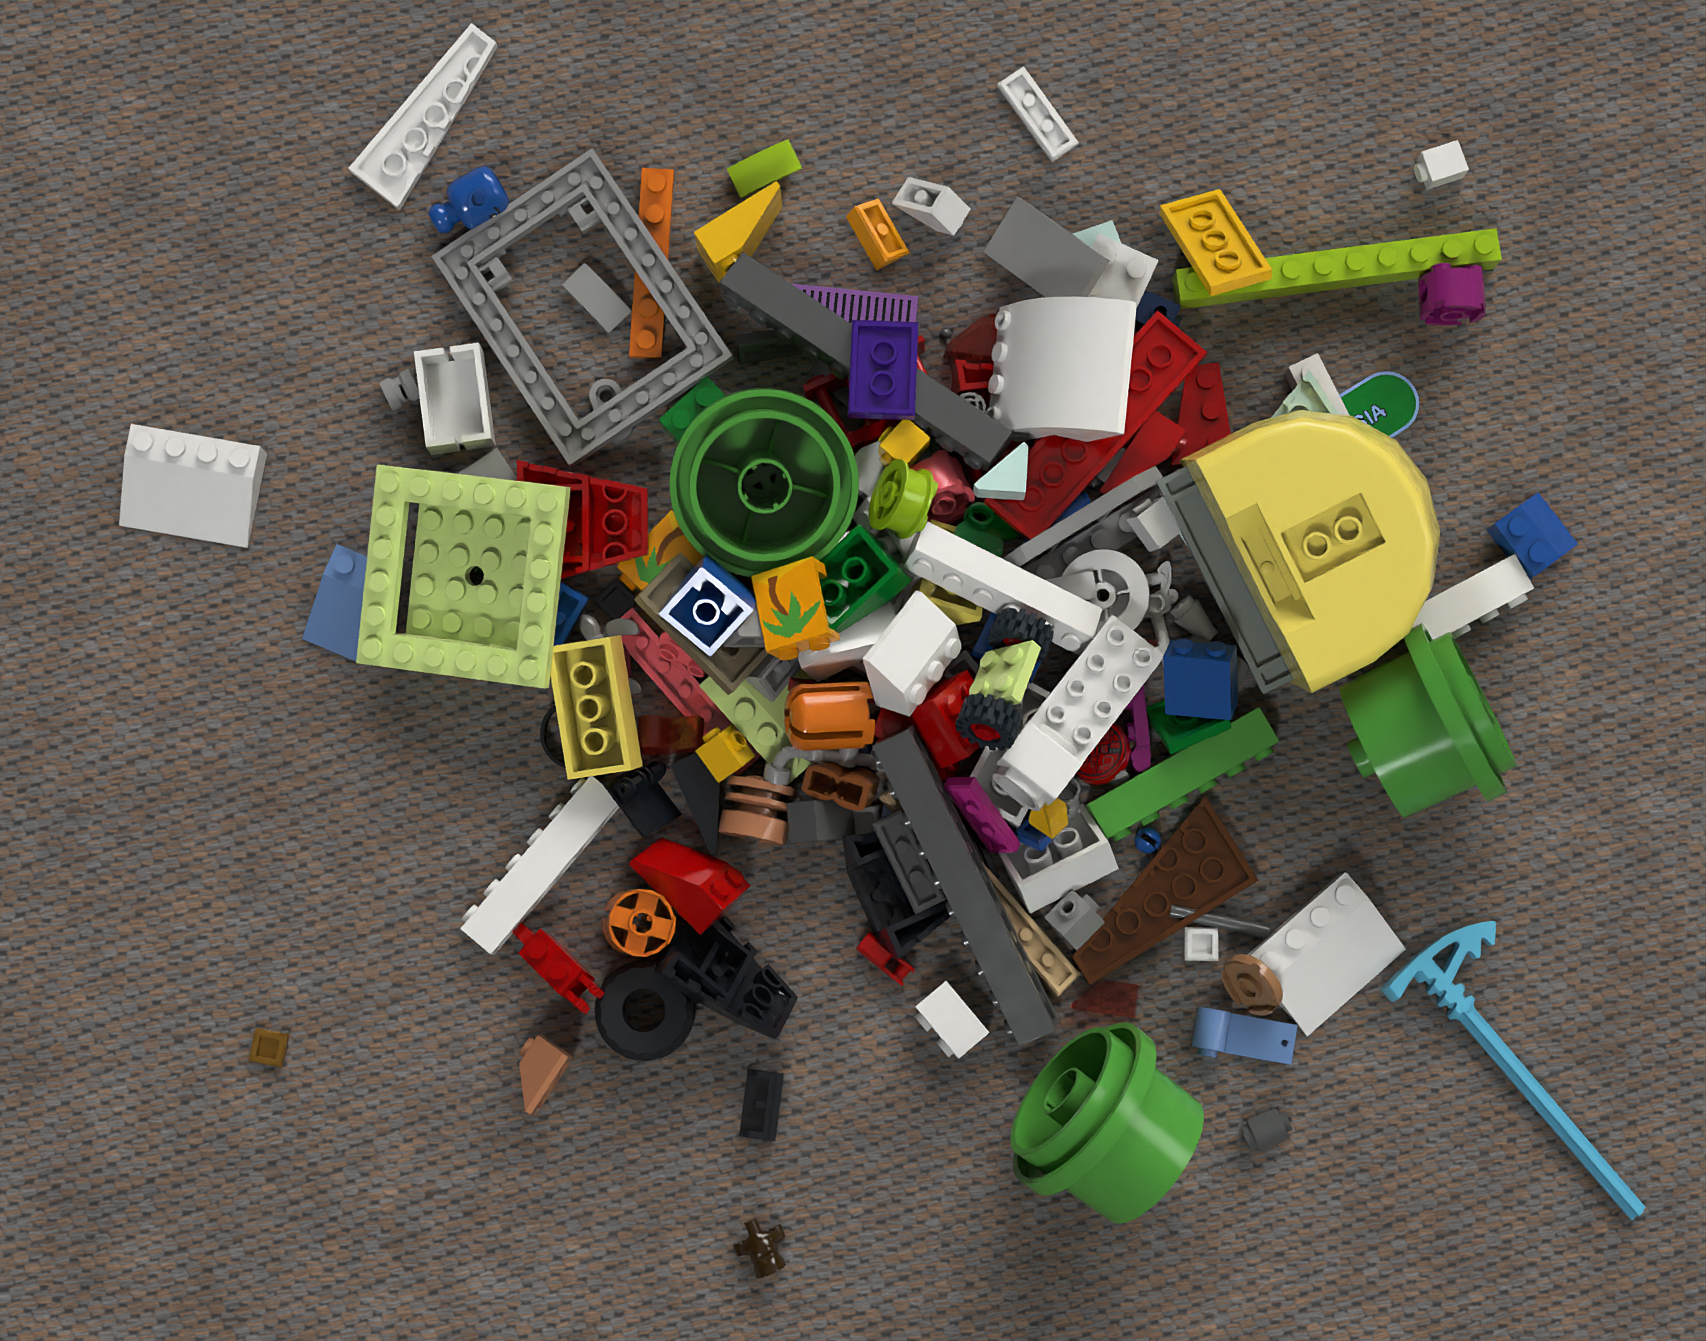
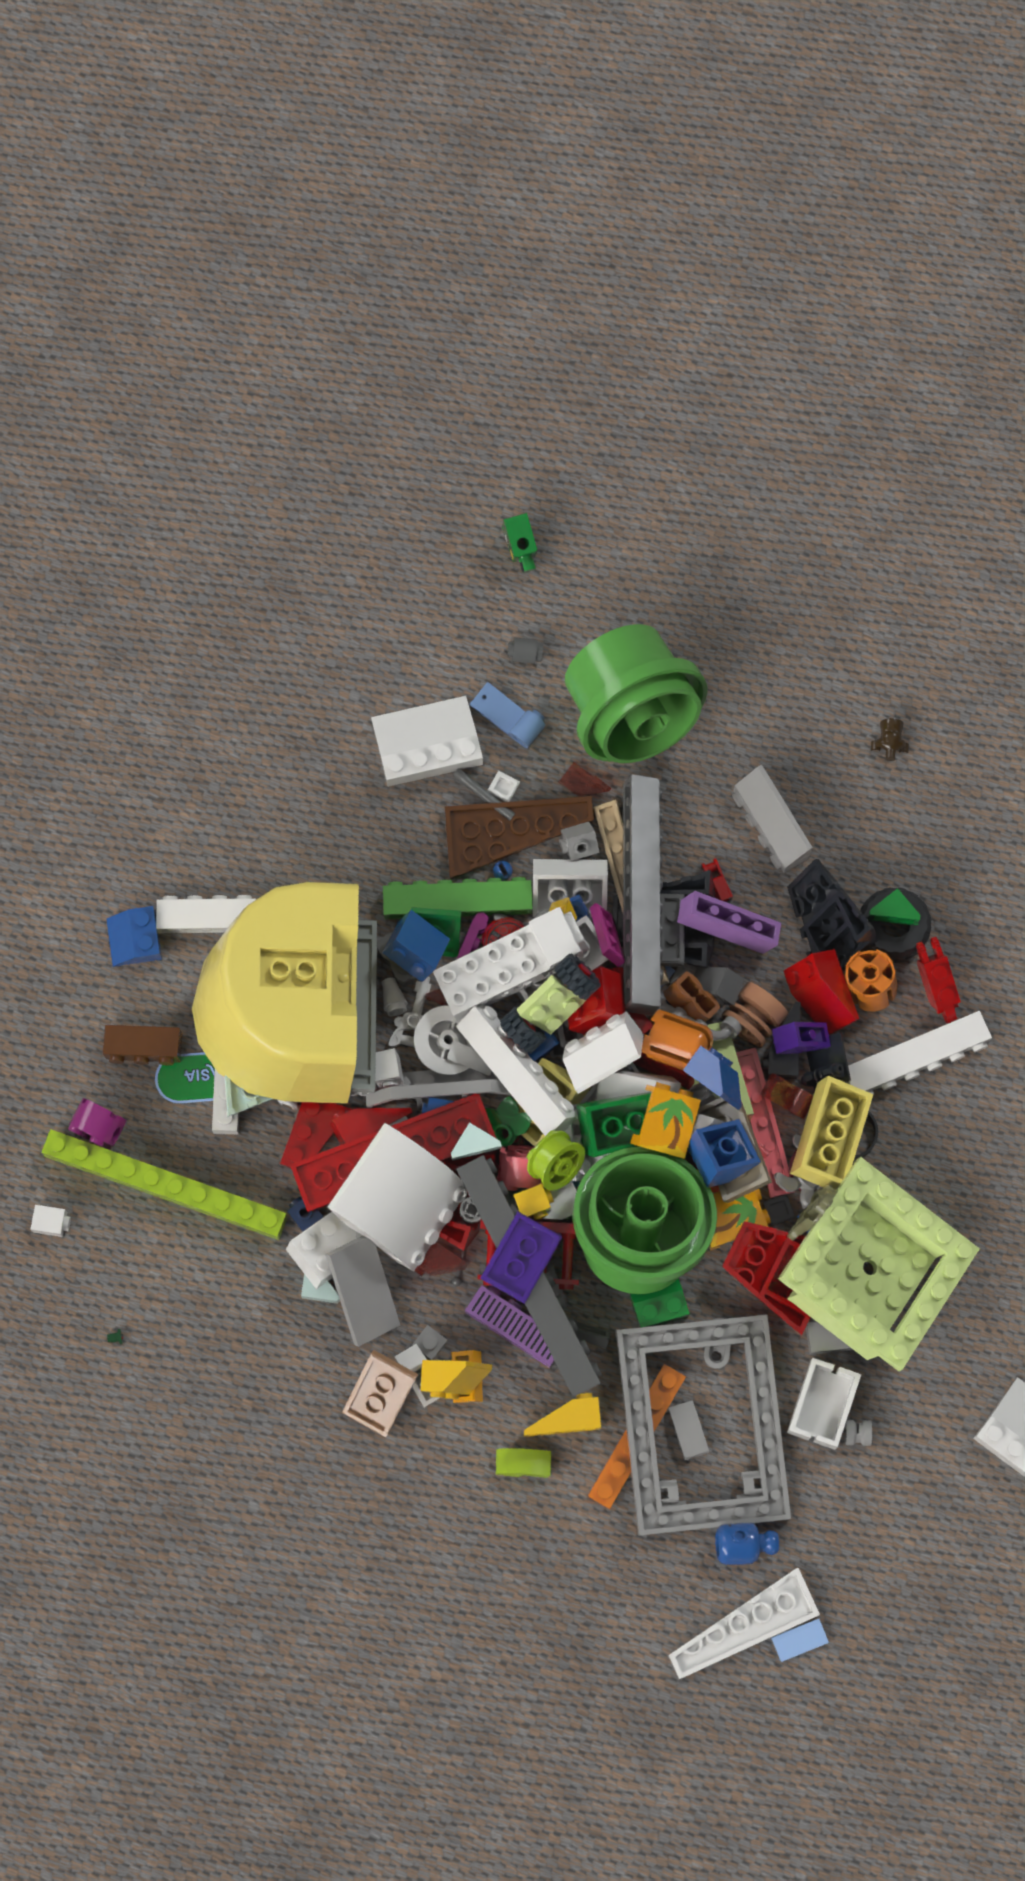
camera: 150 degrees left, 5 degrees down
medium blue slope [302,544,367,662] -> none
nougat slope [519,1035,574,1115] -> none
yellow brick [695,724,755,783] -> none
black hinge [739,1069,784,1141] -> none
white brick [914,981,990,1059] -> none
white tile [997,66,1079,162] -> none
yellow plate [1160,189,1272,296] -> none
medium nougat tile [1222,954,1283,1016] -> none
bright green piece [1339,623,1517,818] -> none
medium azure piece [1380,921,1646,1220] -> none
none -> reddish brown brick [103,1025,183,1066]
none -> dark green piece [107,1329,124,1345]
none -> tile [342,1350,418,1437]
none -> light grey plate [412,1325,448,1360]
none -> yellow slope [421,1360,492,1399]
none -> green torso [502,513,537,573]
none -> medium lavender brick [677,891,781,954]
none -> slope [683,1046,742,1110]
none -> light grey slope [732,765,813,873]
none -> light blue tile [771,1618,829,1662]
none -> dark purple slope [772,1022,831,1054]
none -> olive tile [787,1185,837,1241]
none -> green slope [868,888,920,925]

